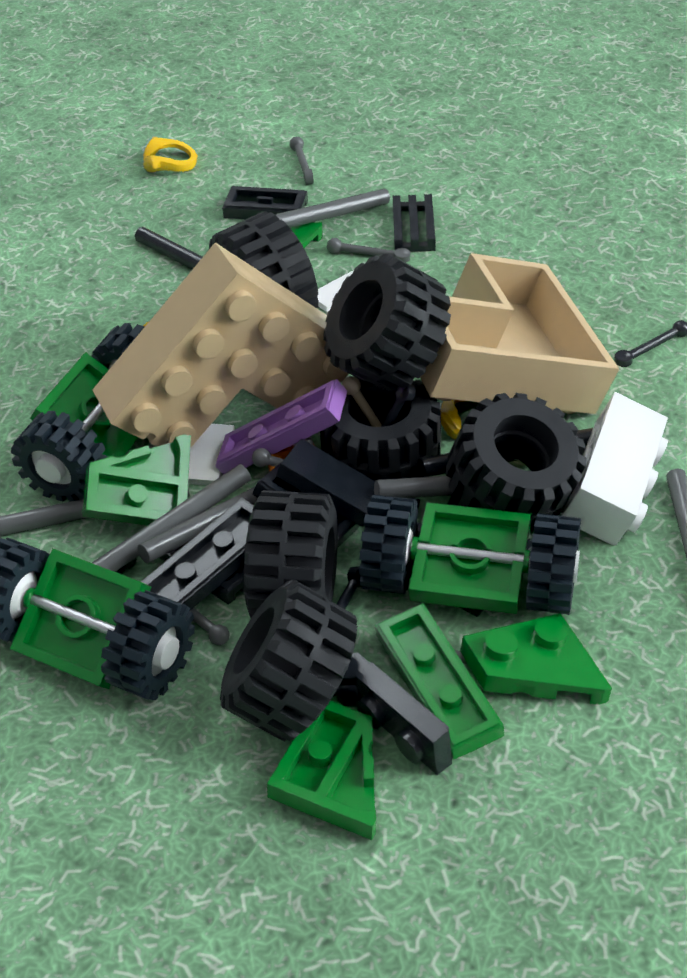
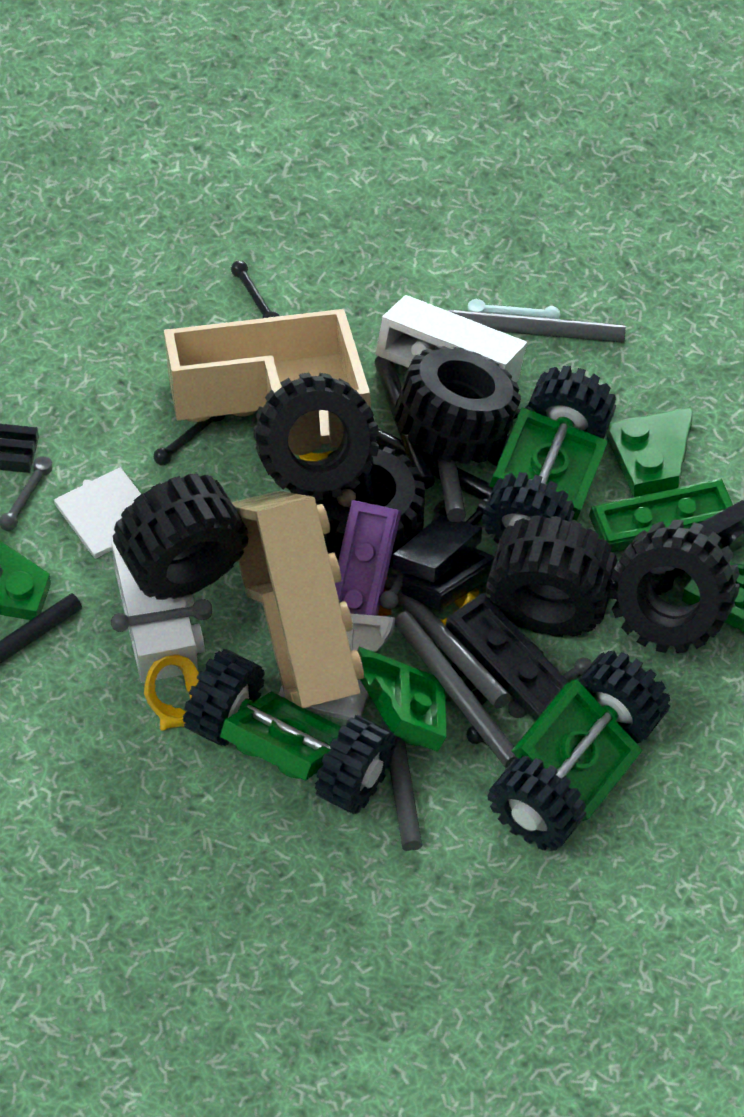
camera: 85 degrees left, 10 degrees up
none -> white tile [346,613,395,653]

